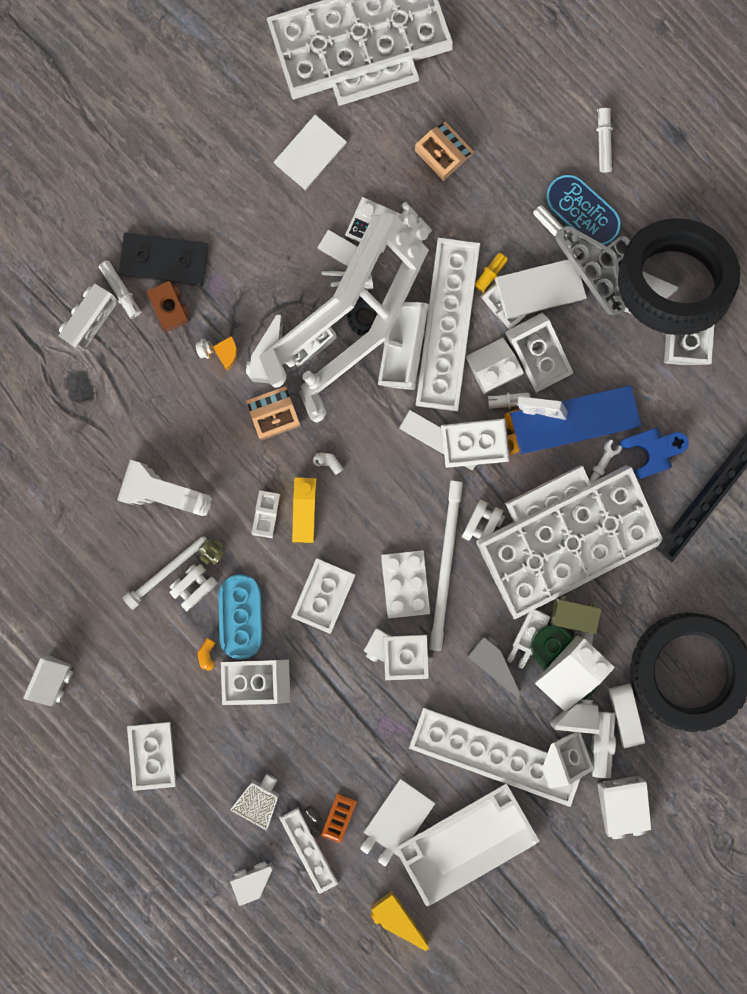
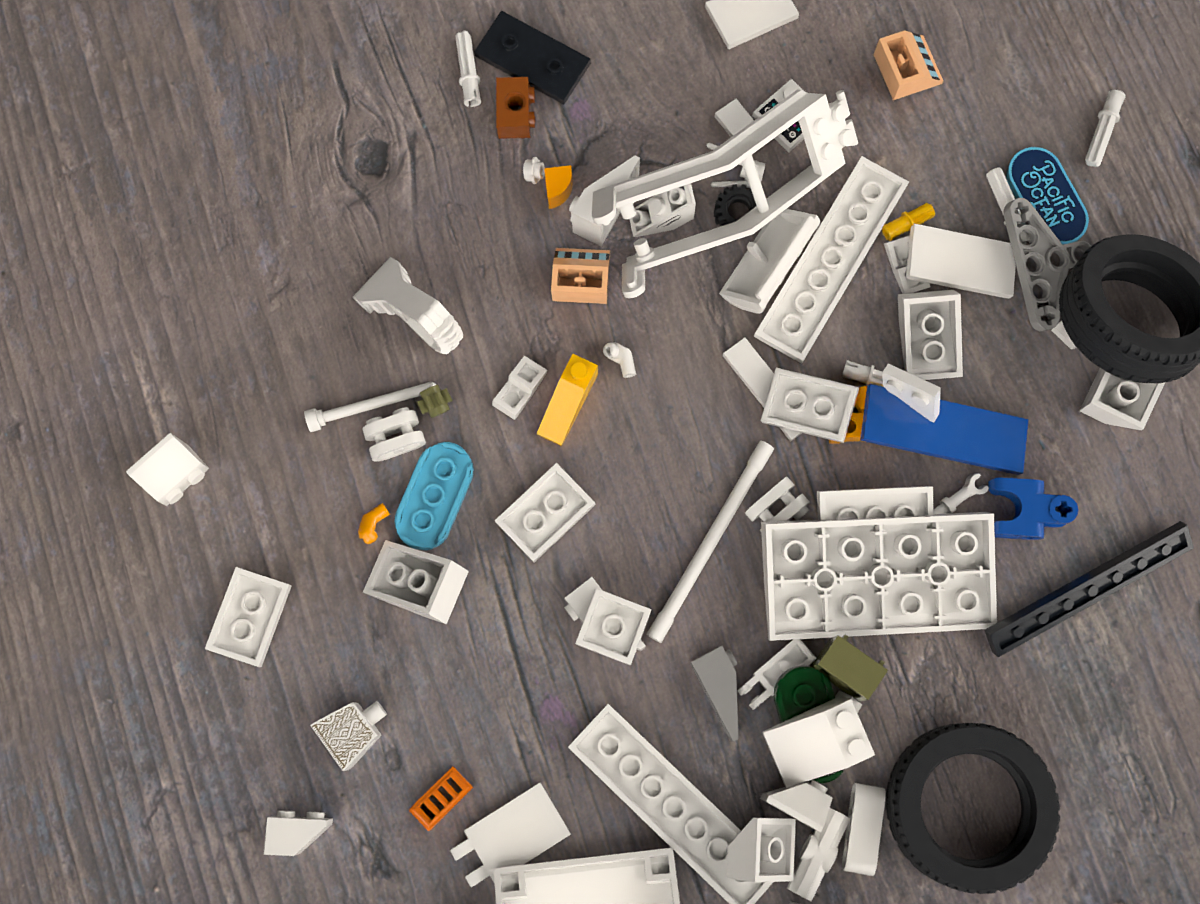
camera: 30 degrees right, 10 degrees down
white slope [58,284,118,353] -> none
white tile [279,807,338,894] -> none
clear smoke arm [303,805,324,838] -> none
white plate [381,550,430,618] -> none
white slope [465,338,524,394] -> none

